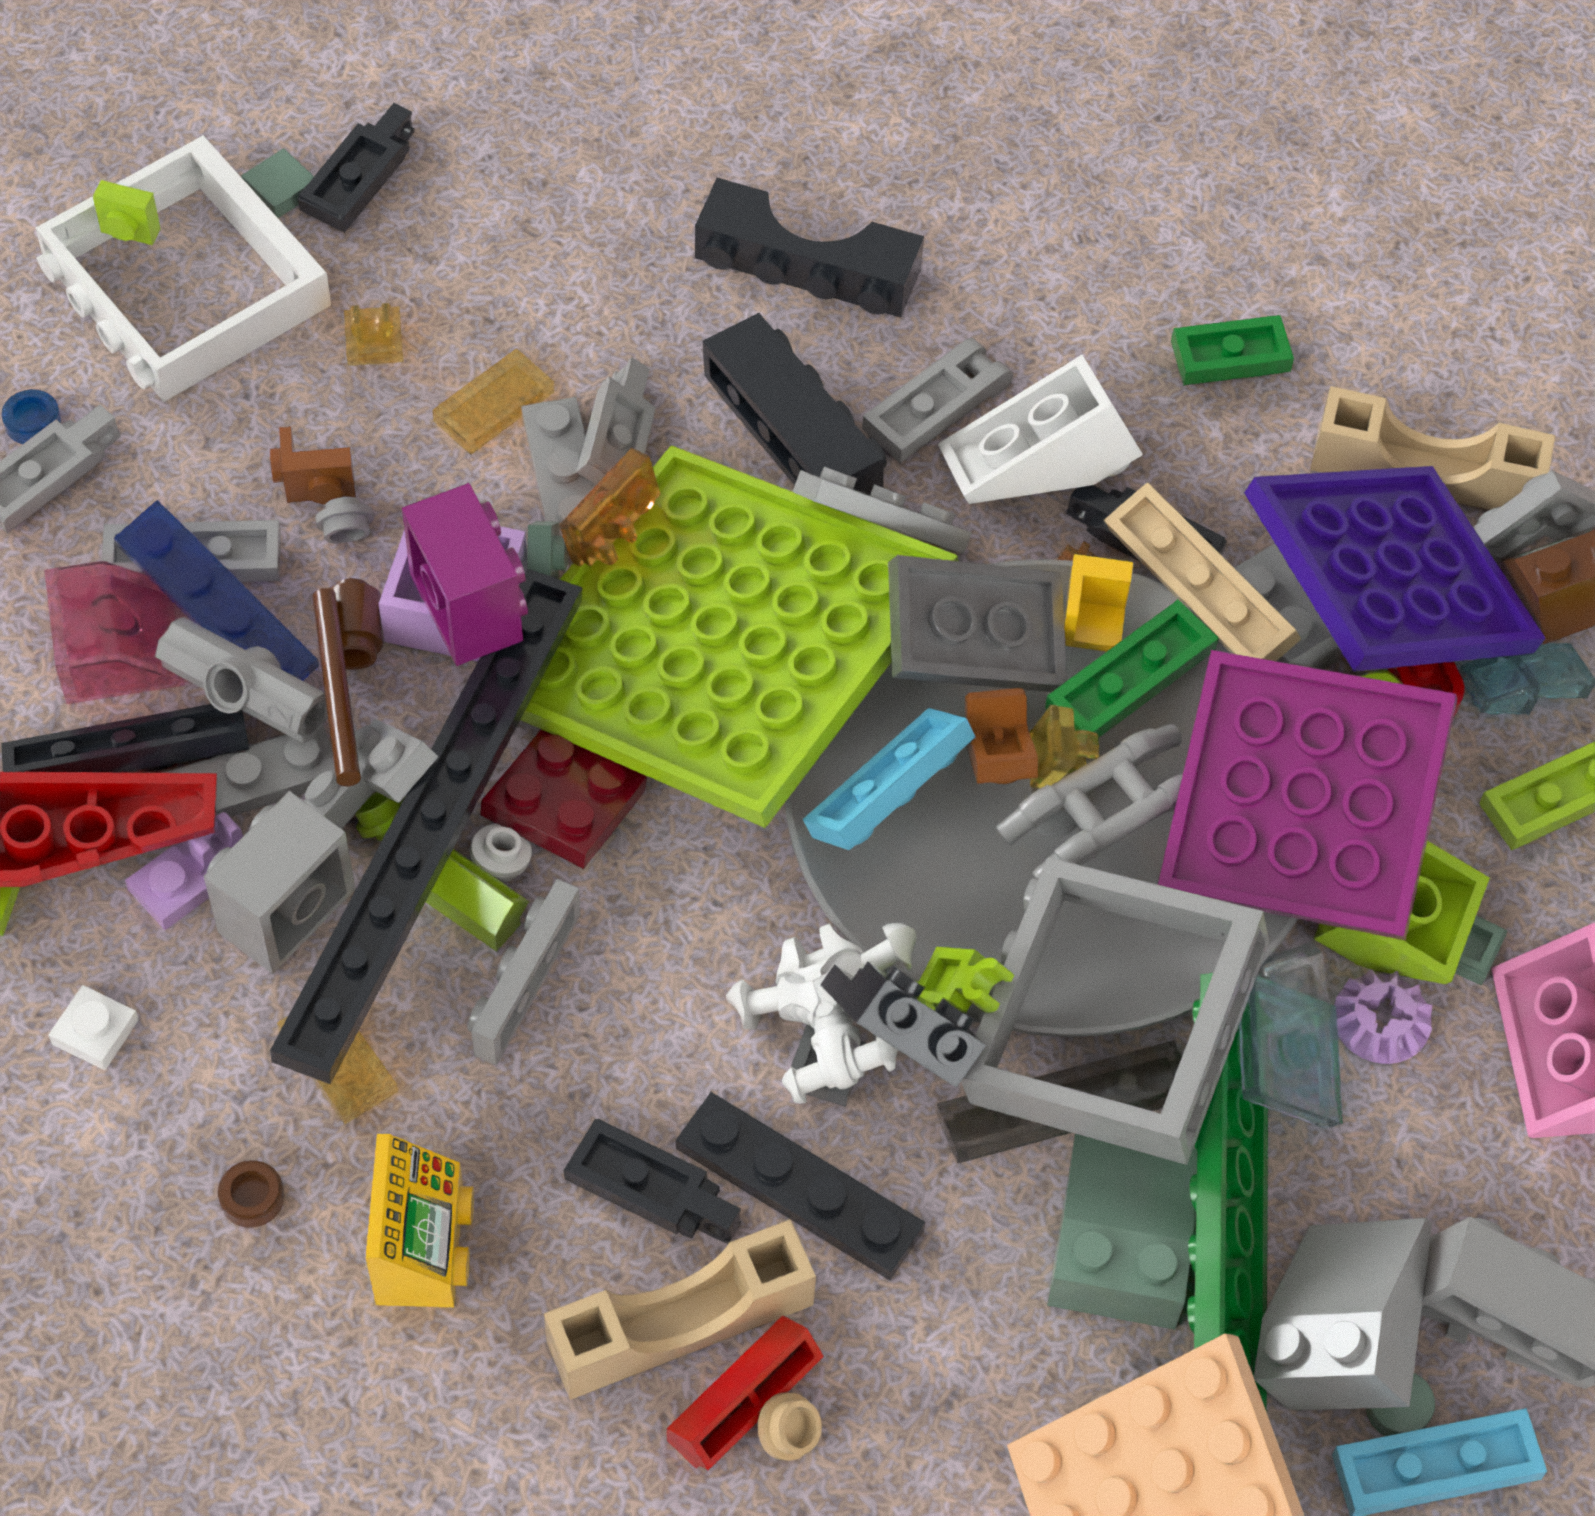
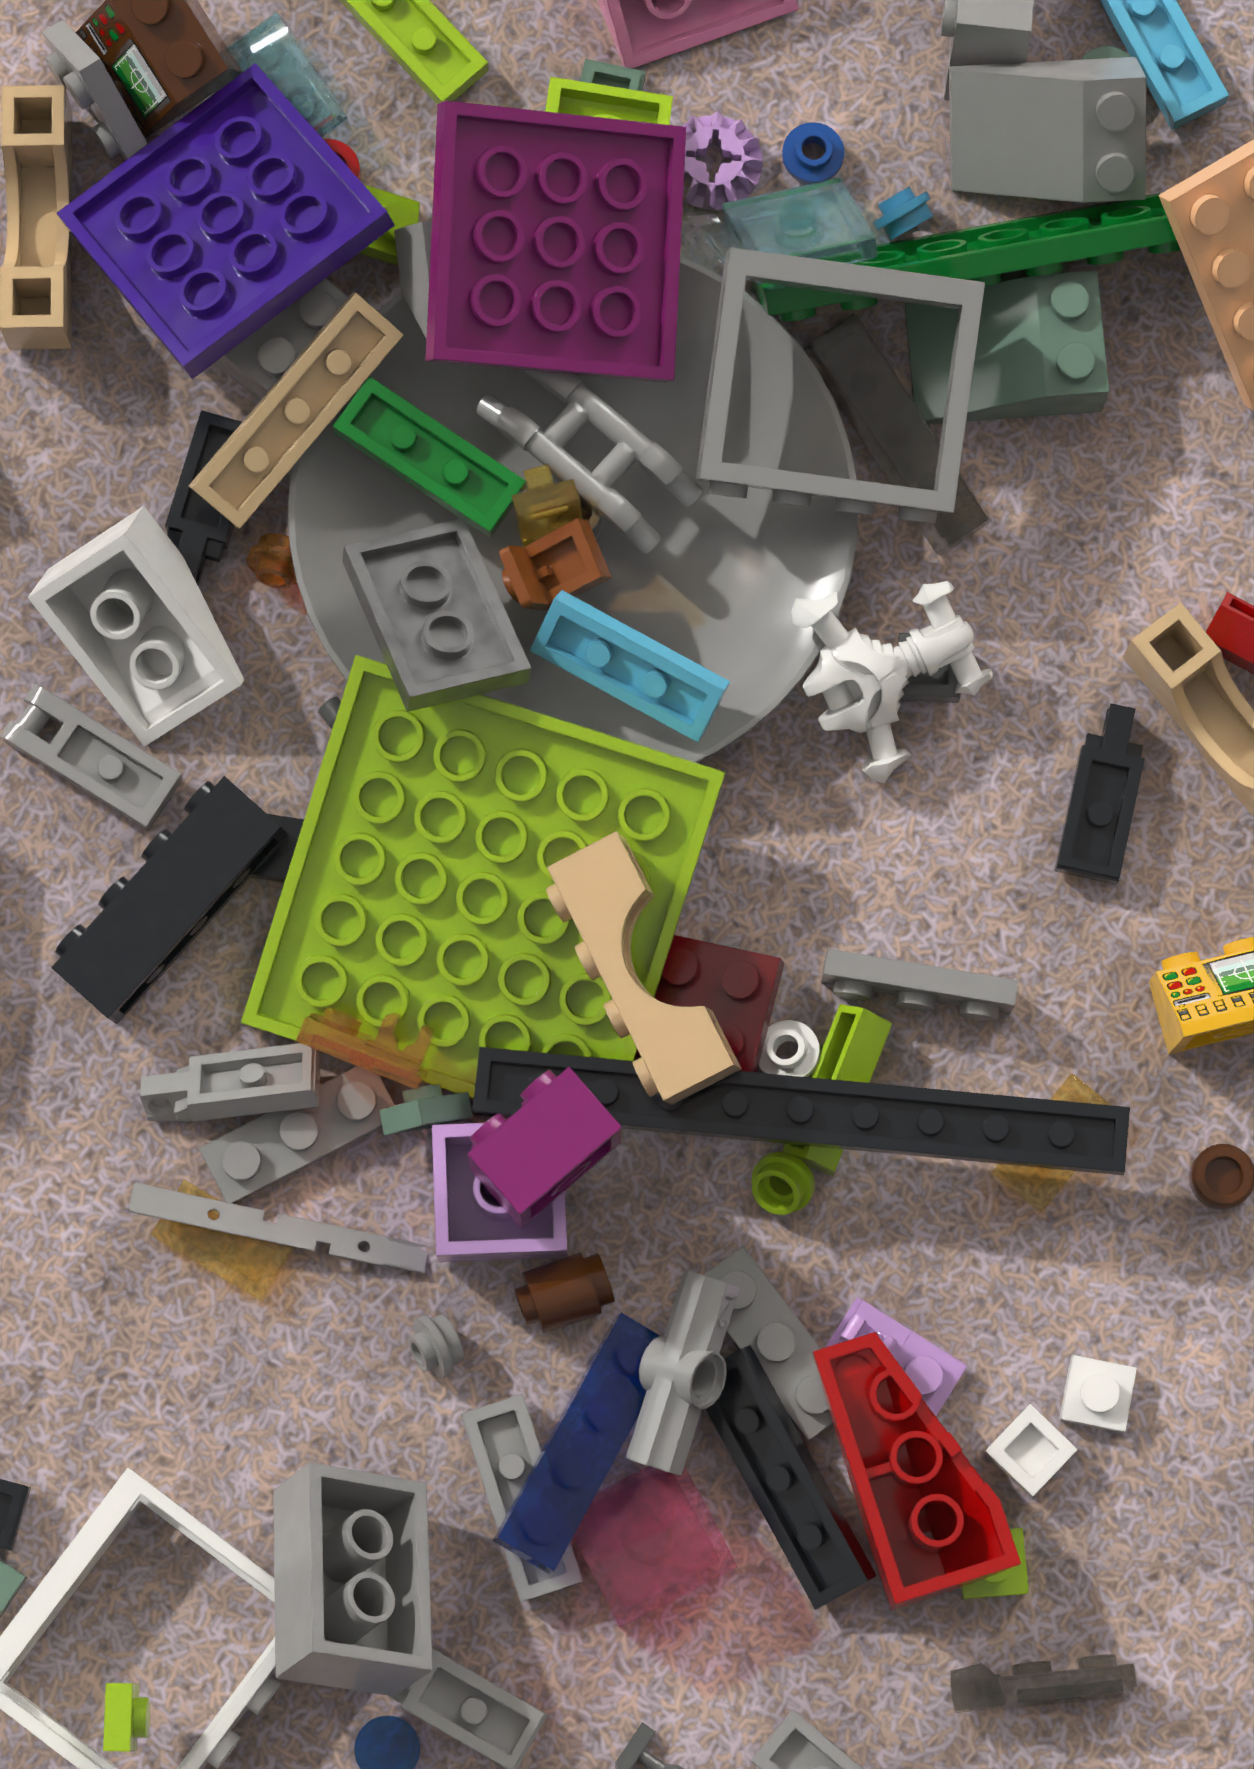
camera: 105 degrees left, 20 degrees up
light grey brick [203,791,356,974] -> none
dark orange bracket [270,426,356,504] -> none
light grey plate [304,719,438,829] -> none
reddish brown bar [312,588,361,787] -> none
clear yellow tile [344,303,404,366] -> none
black plate [676,1092,925,1281] -> none
light grey plate [793,467,972,554] -> none
plate [820,961,986,1088] -> none
lime plate [919,947,1015,1013] -> none
yellow panel [1064,554,1133,652] -> none
none -> light grey piece [128,1183,428,1274]
none -> light grey brick [273,1462,432,1697]
none -> tan arch [546,831,742,1105]
none -> blue plate [782,122,844,185]
none -> dark azure plate [873,186,934,241]
none -> white plate [984,1404,1078,1498]

